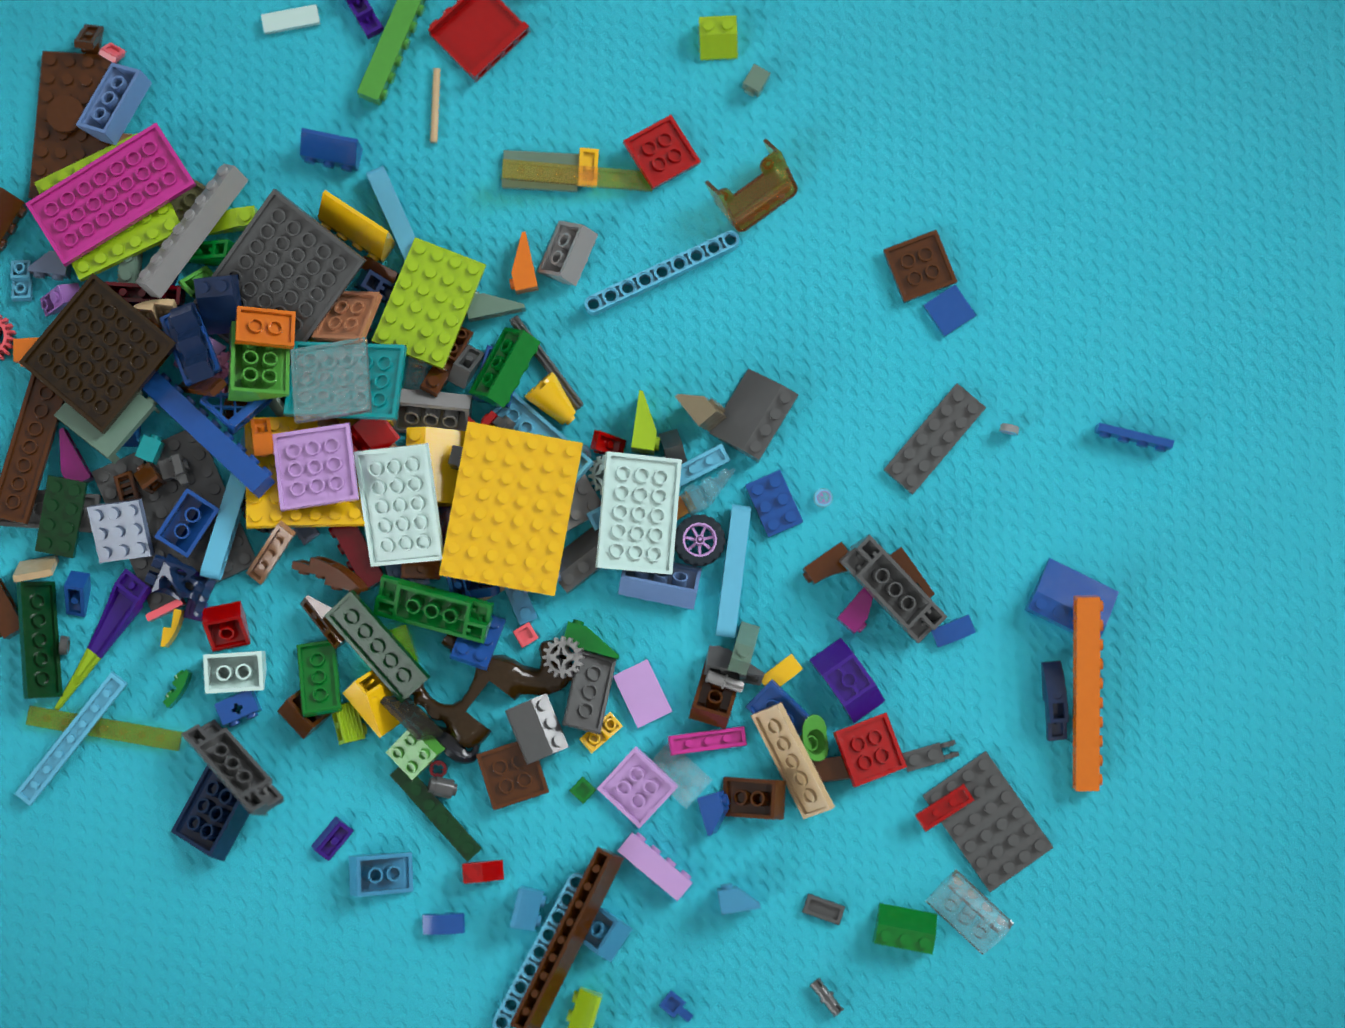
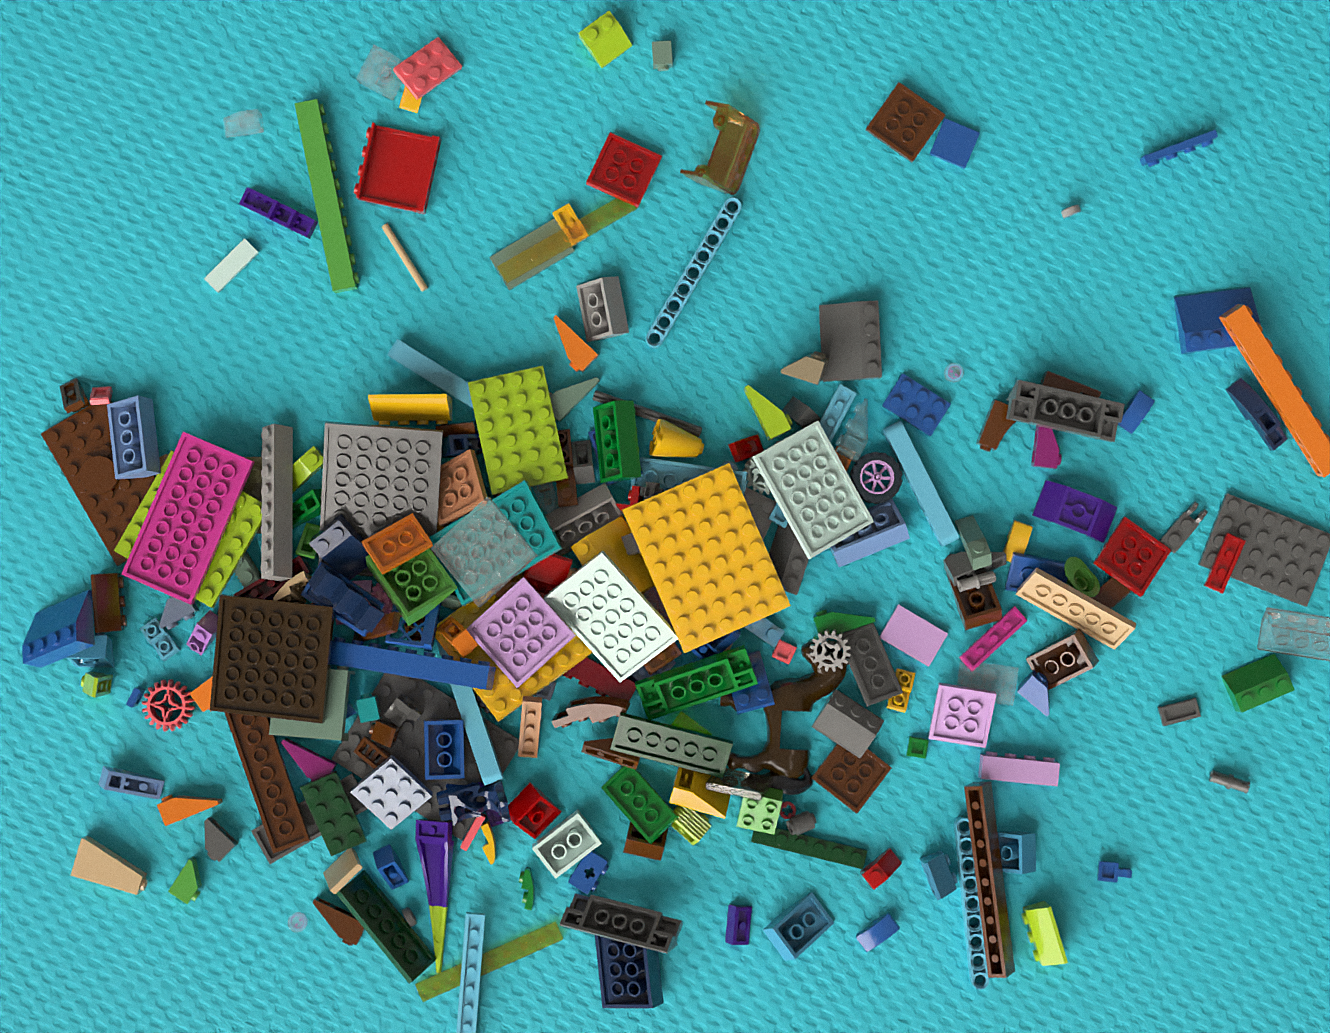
camera: 30 degrees left, 5 degrees up
blue slope [300,128,363,172] -> none
dark azure slope [717,883,761,915] -> none
dark grey plate [883,383,986,495] -> none

